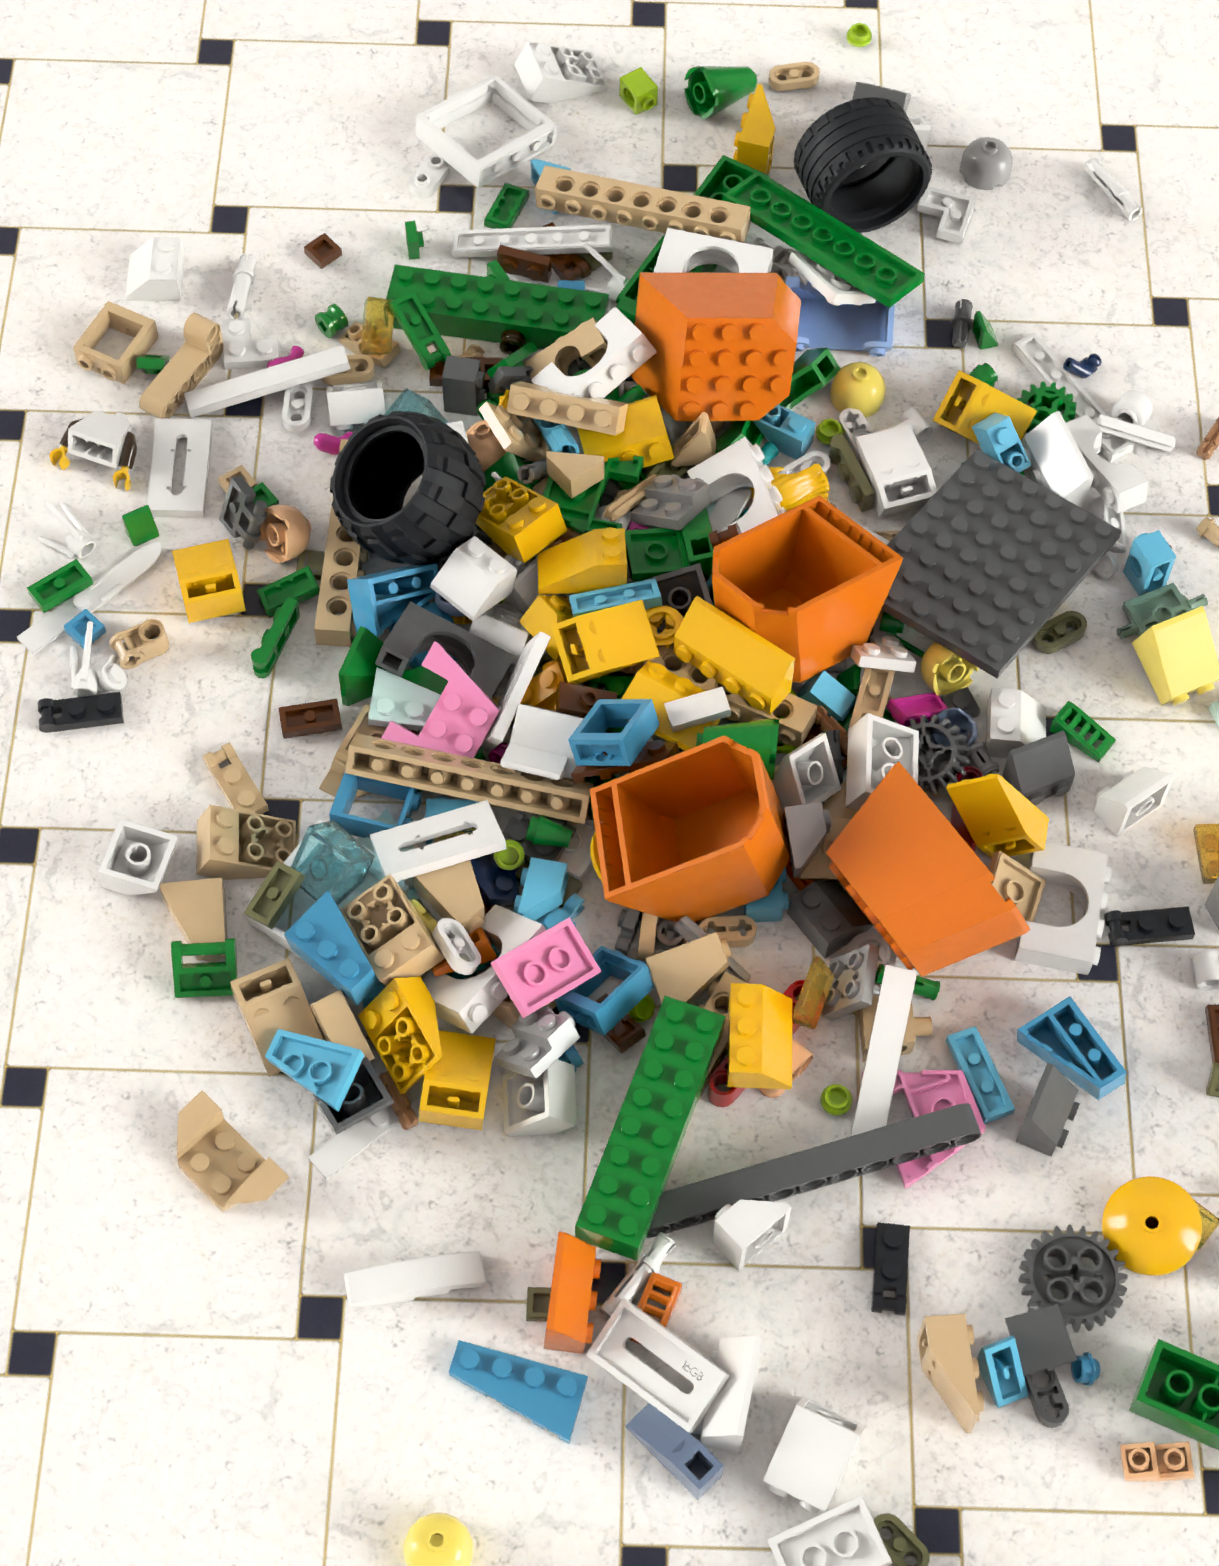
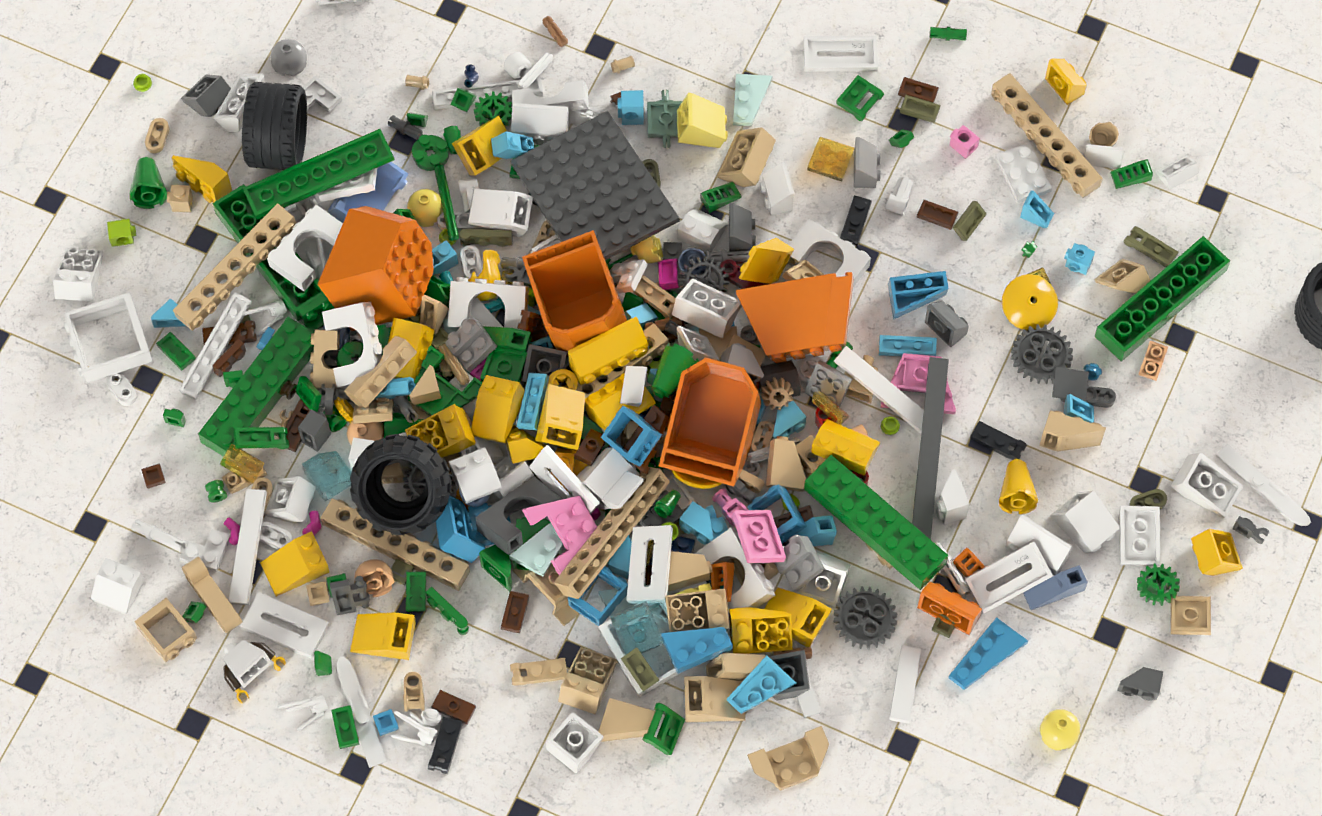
camera: 65 degrees left, 5 degrees up
white plate [432,918,481,975] -> none
none -> tan brick [167,185,193,213]
none -> yellow slope [260,531,330,597]
none -> tan pin [405,75,429,90]
none -> green plate [412,134,449,171]
none -> reddish brown plate [431,690,476,725]
none -> green axle [434,165,459,241]
none -> green slope [450,88,477,112]
none -> bright pink connector [712,488,748,527]
none -> tan slope [717,127,776,187]
none -> tan gear [761,377,794,411]
none -> medium azure slope [773,401,807,439]
none -> medium azure slope [795,516,837,546]
none -> dark grey gear [833,586,898,650]
none -> yellow cone [999,459,1038,514]

